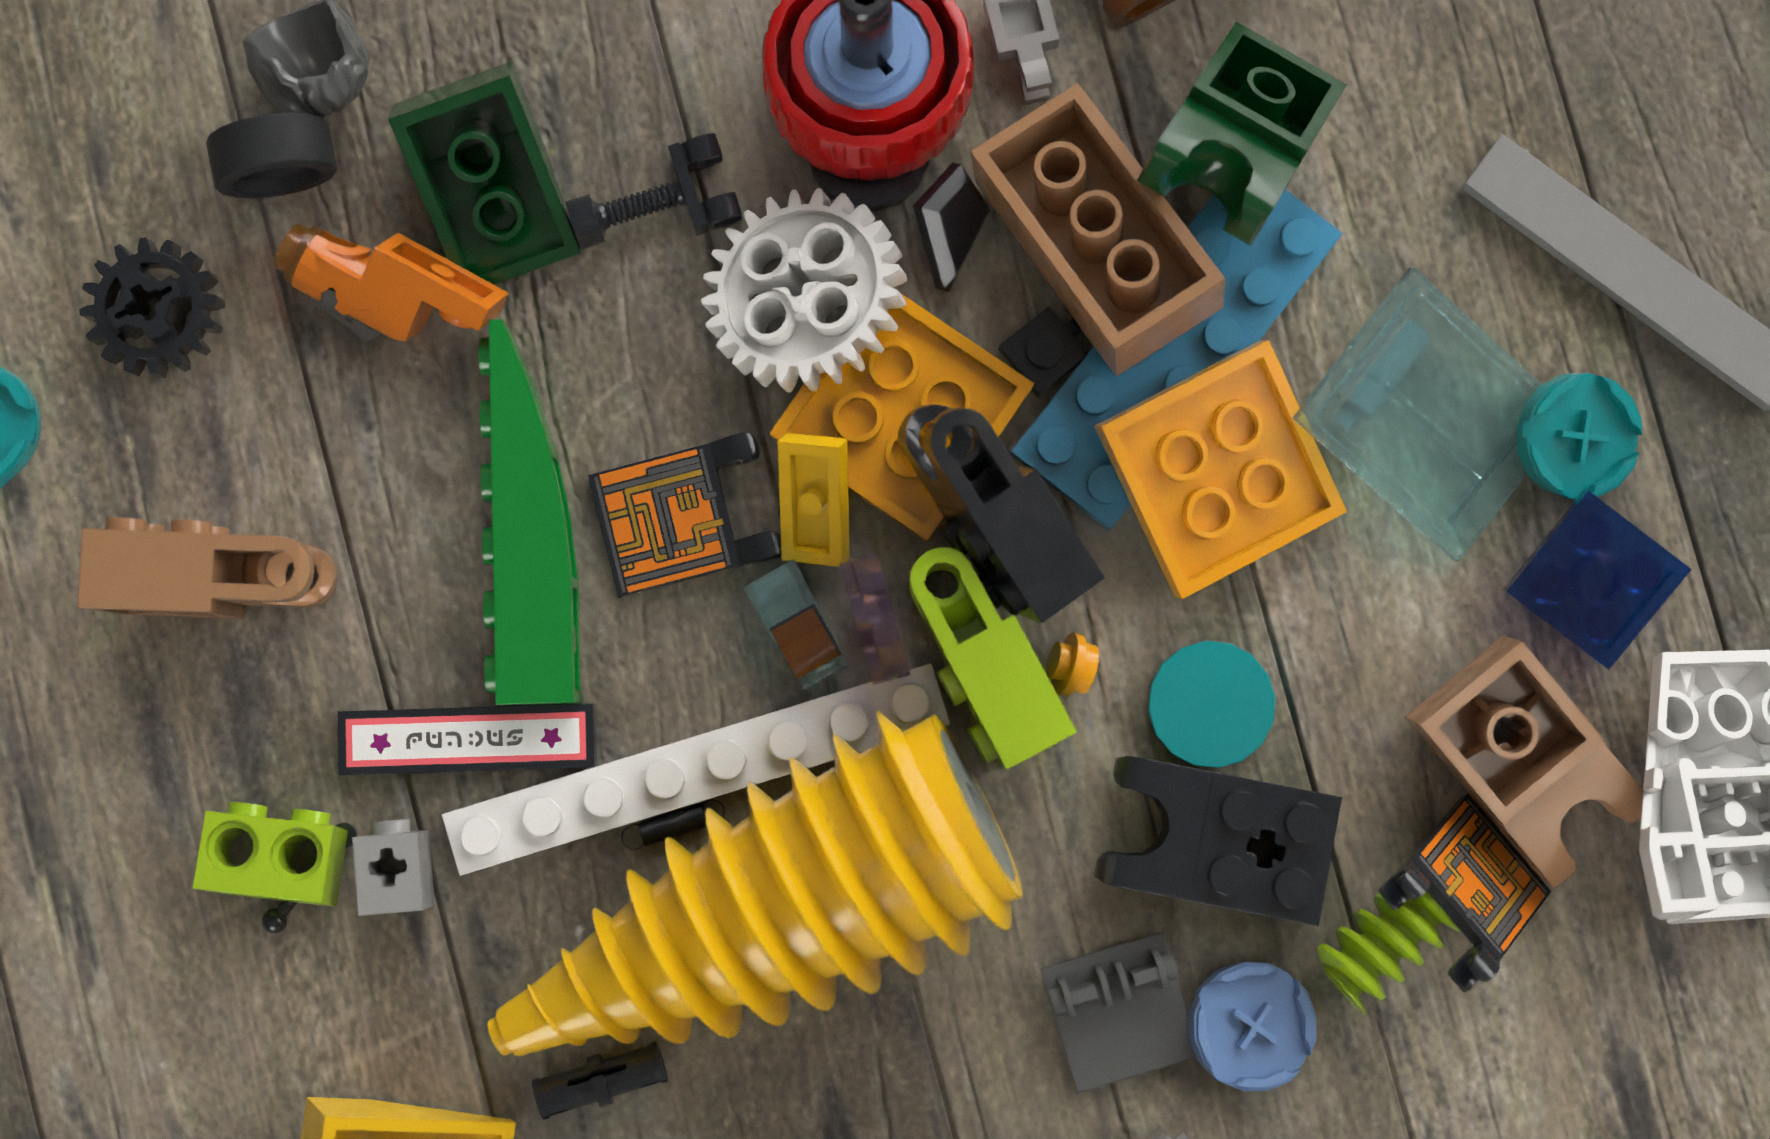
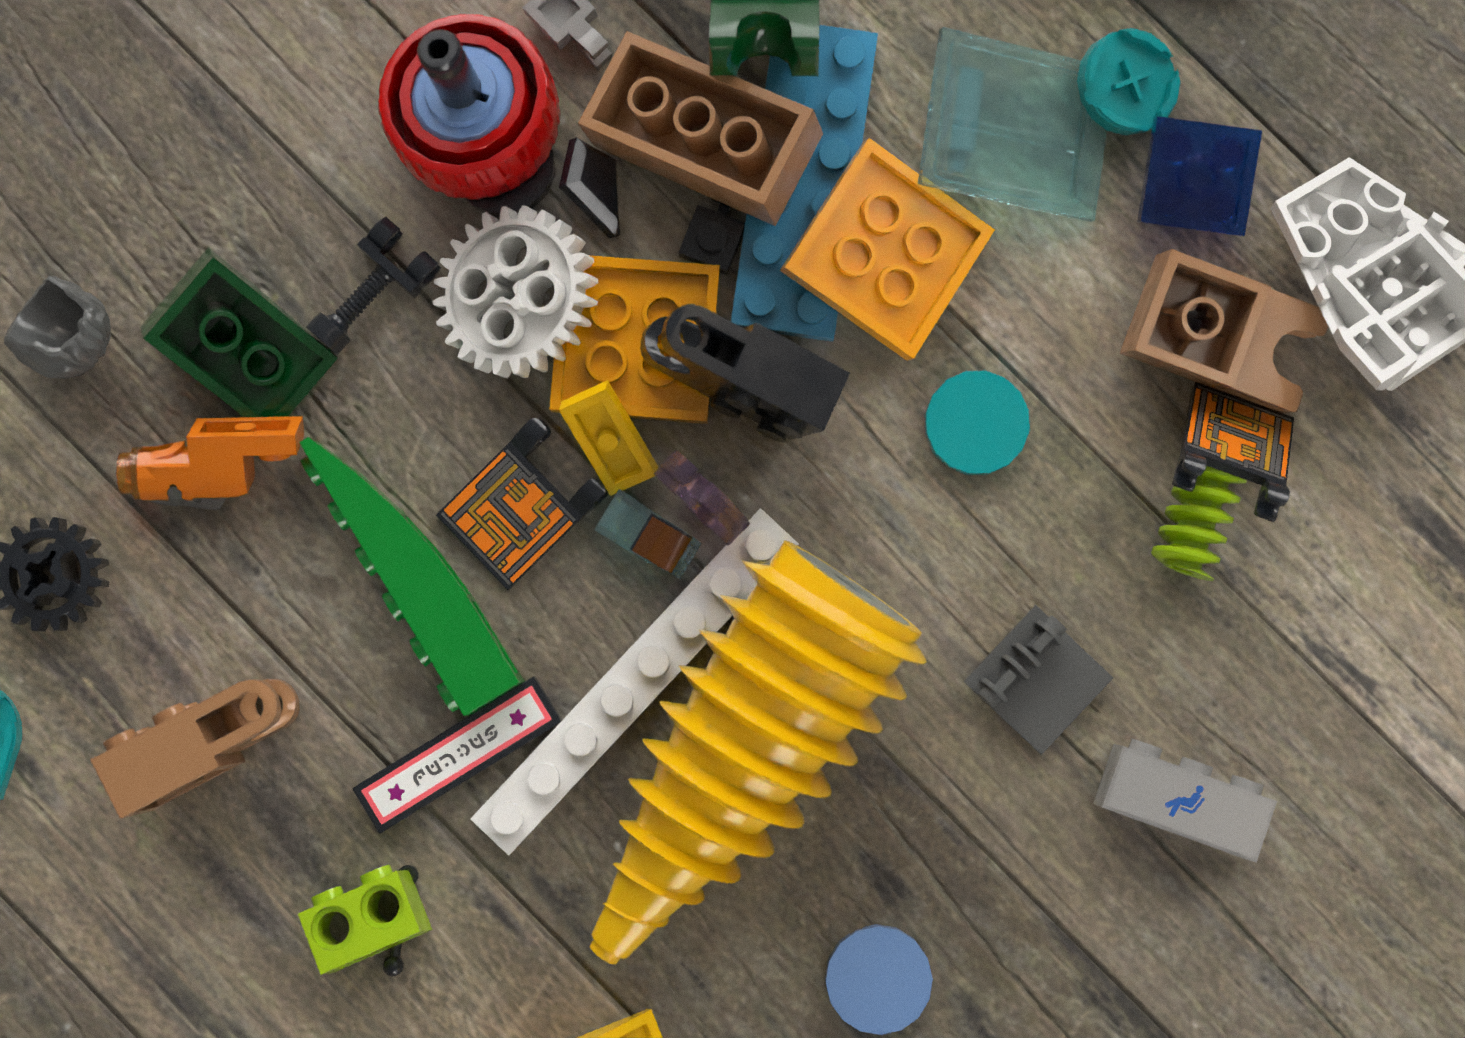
camera: 25 degrees left, 0 degrees up
black tyre [206,113,337,198] -> none
light grey brick [352,819,435,916] -> none
black pin [532,1041,668,1120] -> none
black piece [621,799,725,850] -> none
lime brick [909,547,1077,770] -> none
light orange plate [1046,632,1099,697] -> none
black brick [1094,756,1342,926] -> none
medium blue tile [1188,961,1317,1091] -> none

